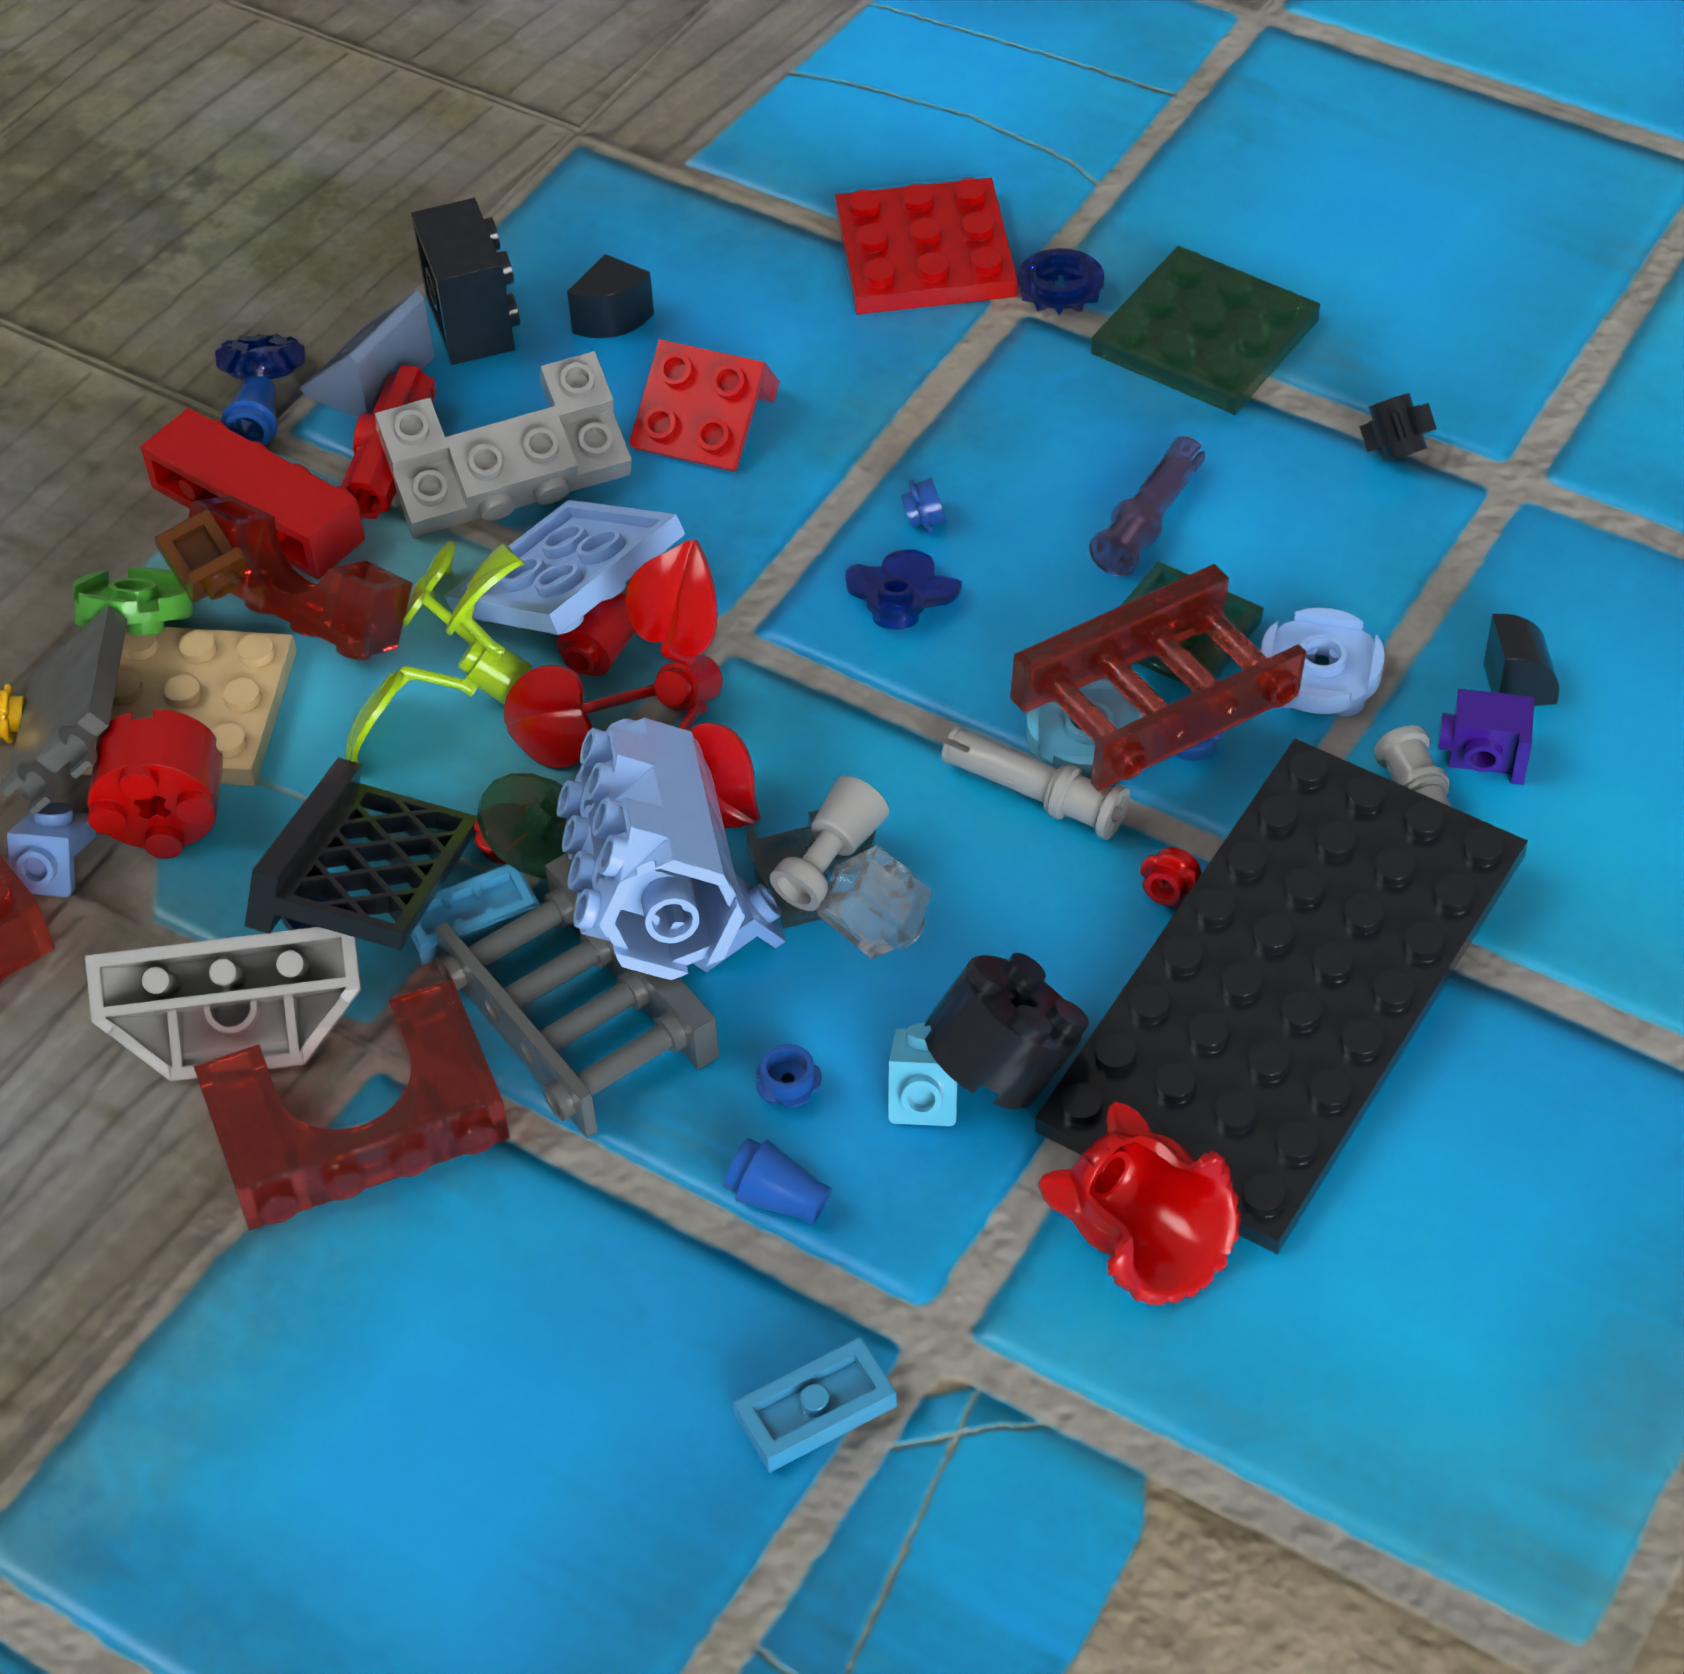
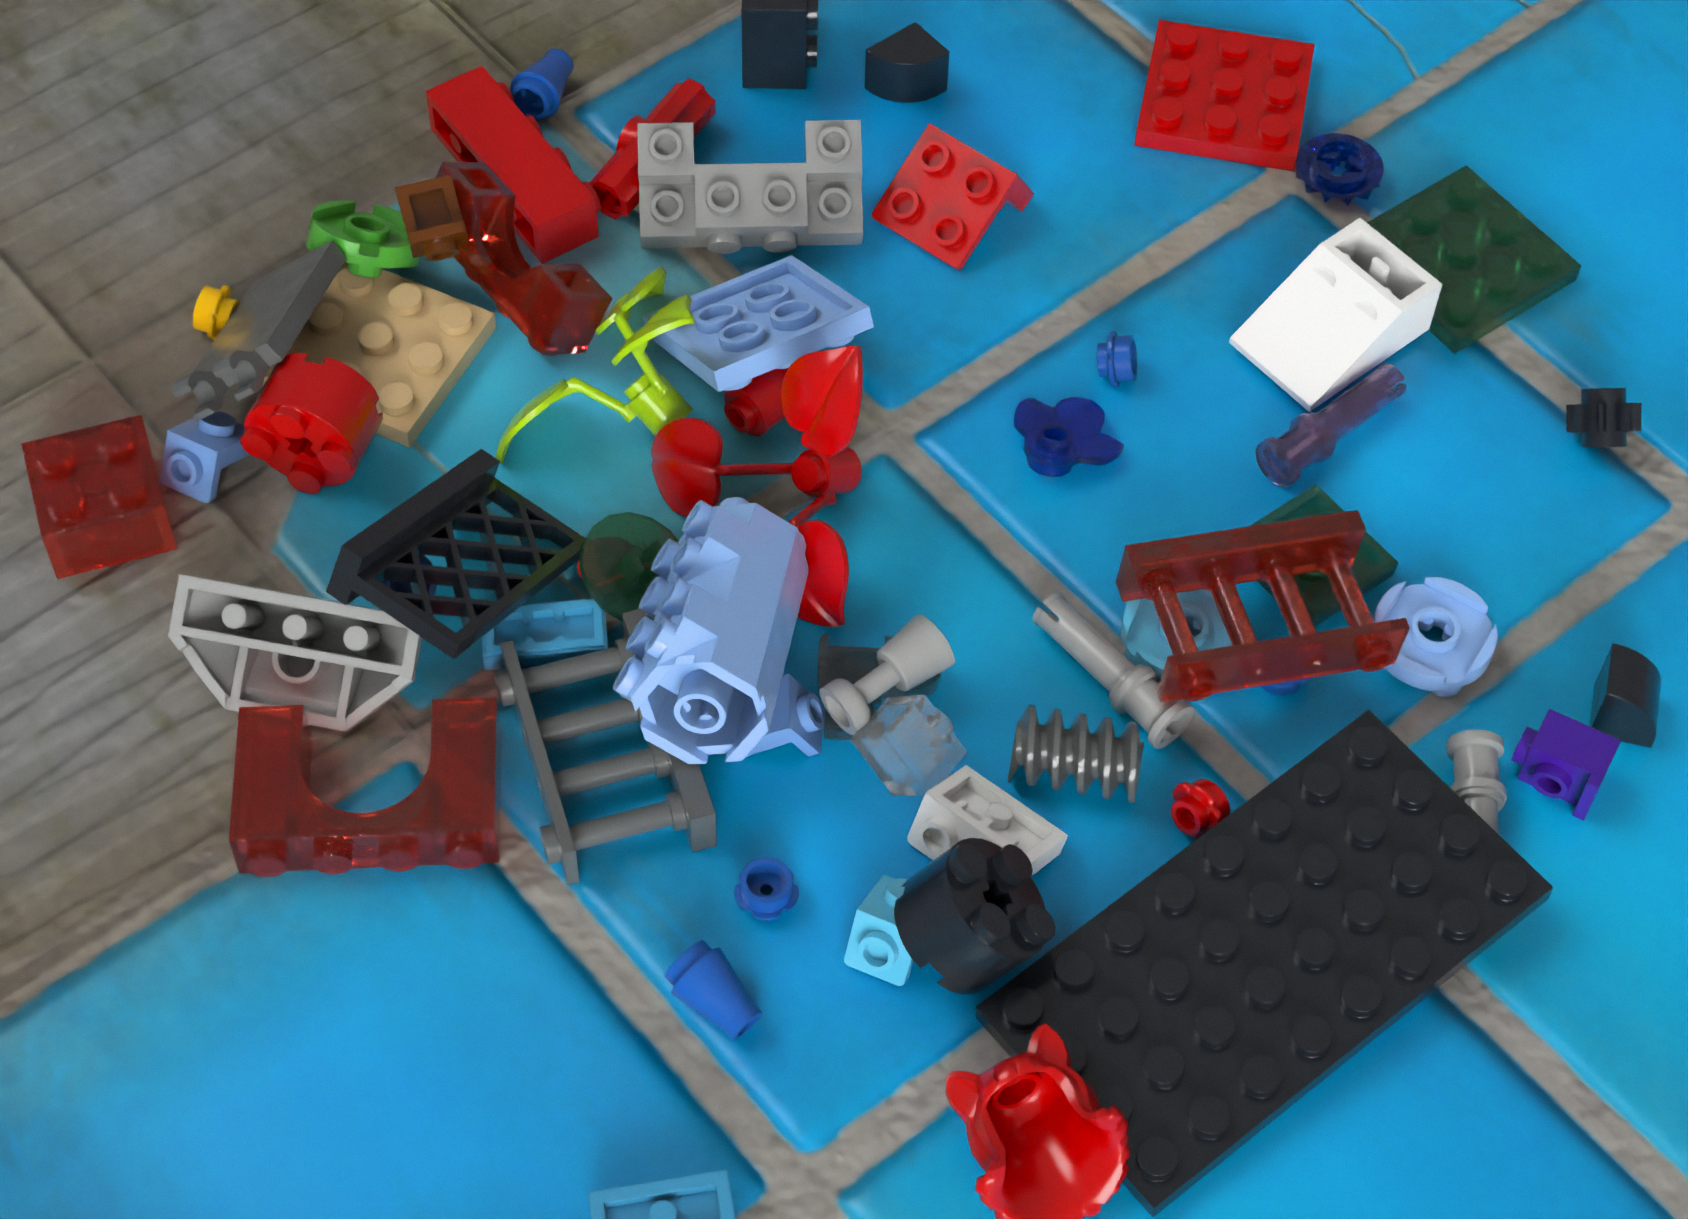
camera: 15 degrees right, 5 degrees up
clear blue gear [215,333,306,380] -> none
sand blue slope [299,290,435,418] -> none
none -> white bracket [907,765,1068,876]
none -> dark grey piece [1008,704,1144,804]
none -> white slope [1229,218,1442,412]

